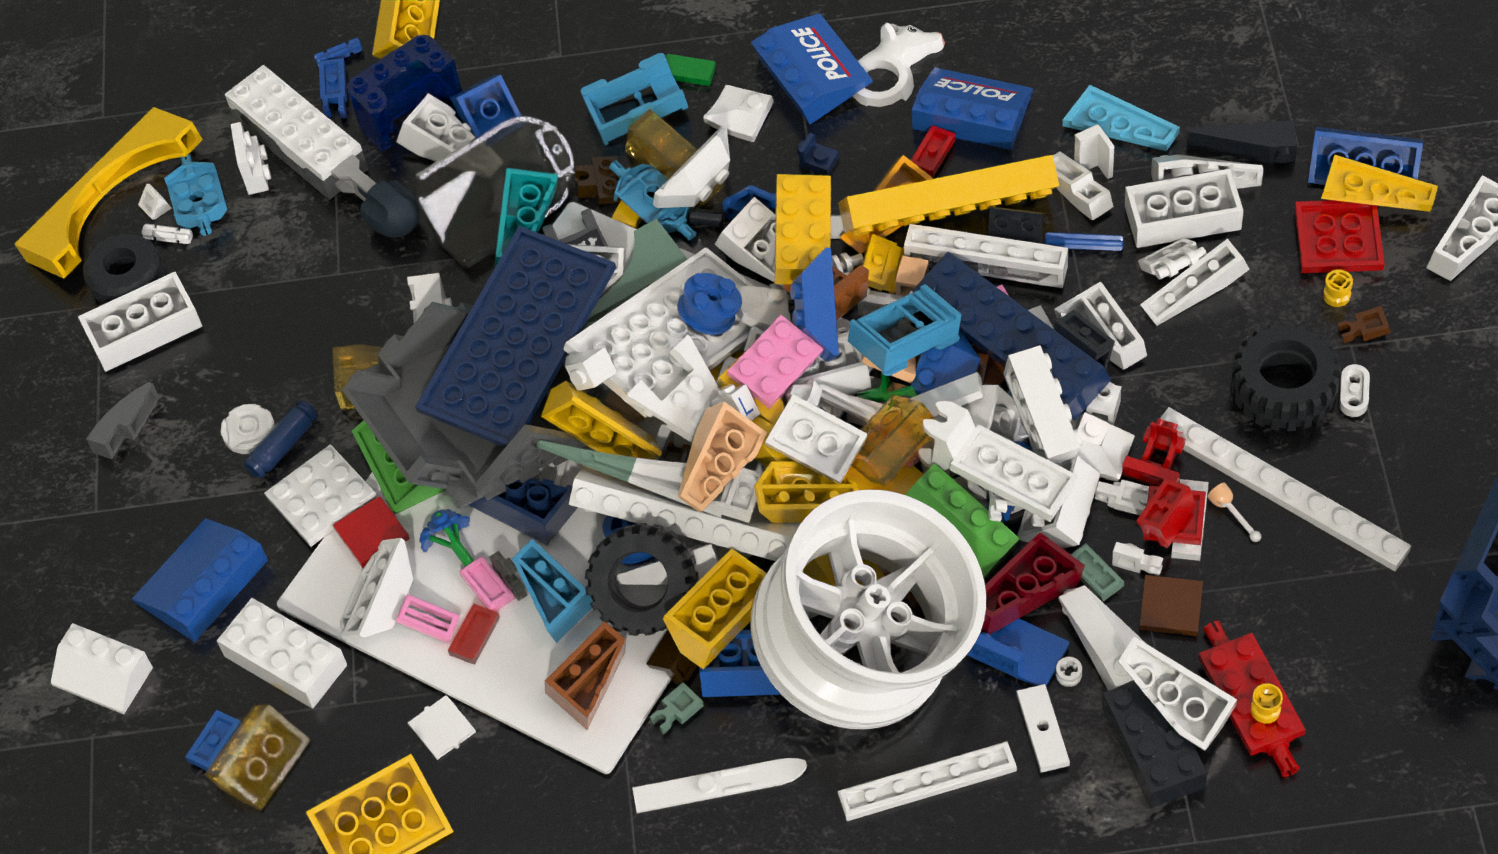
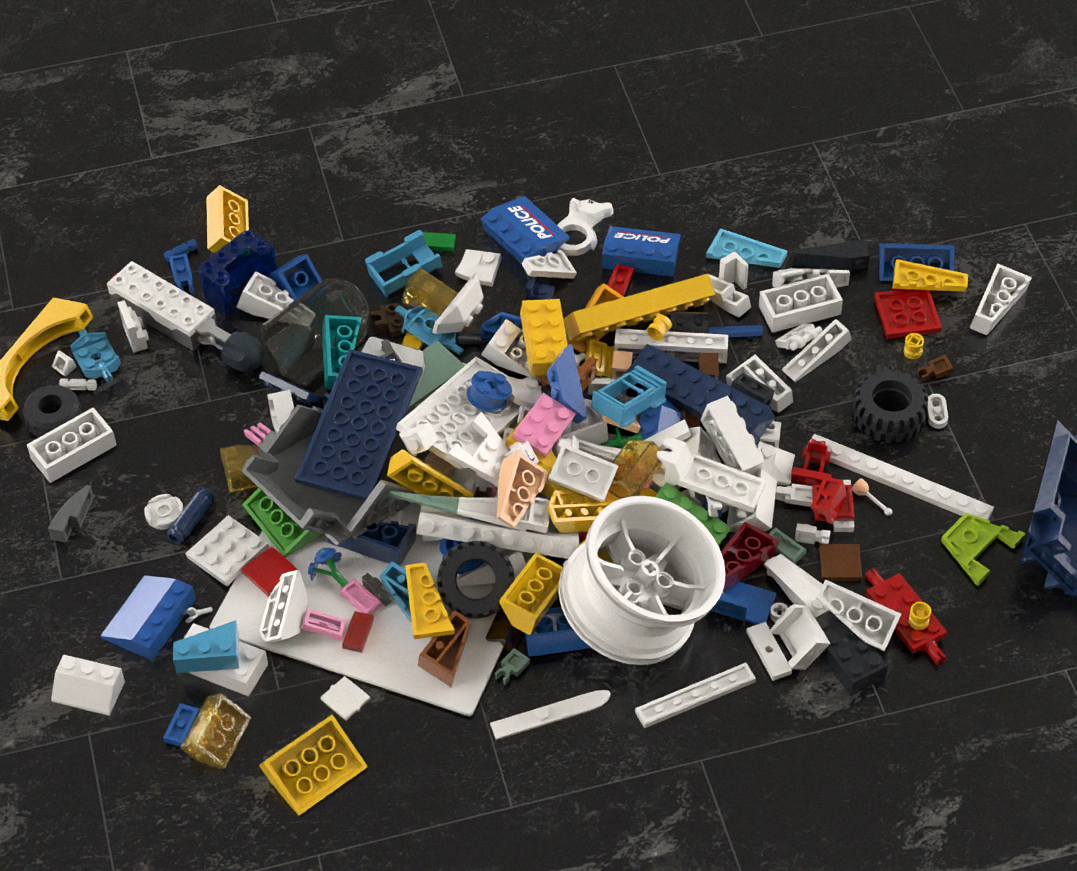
camera: 15 degrees left, 5 degrees down
none -> dark azure wedge [173,620,239,673]
none -> white hand [183,607,212,623]
none -> bright pink tile [244,422,273,446]
none -> plate [259,371,324,406]
none -> yellow wing [405,562,455,640]
none -> white wing [522,250,577,279]
none -> yellow wheel [647,315,672,341]
none -> reddish brown slope [697,353,719,380]
none -> white panel [770,604,830,670]
none -> lime wing [941,513,1025,586]

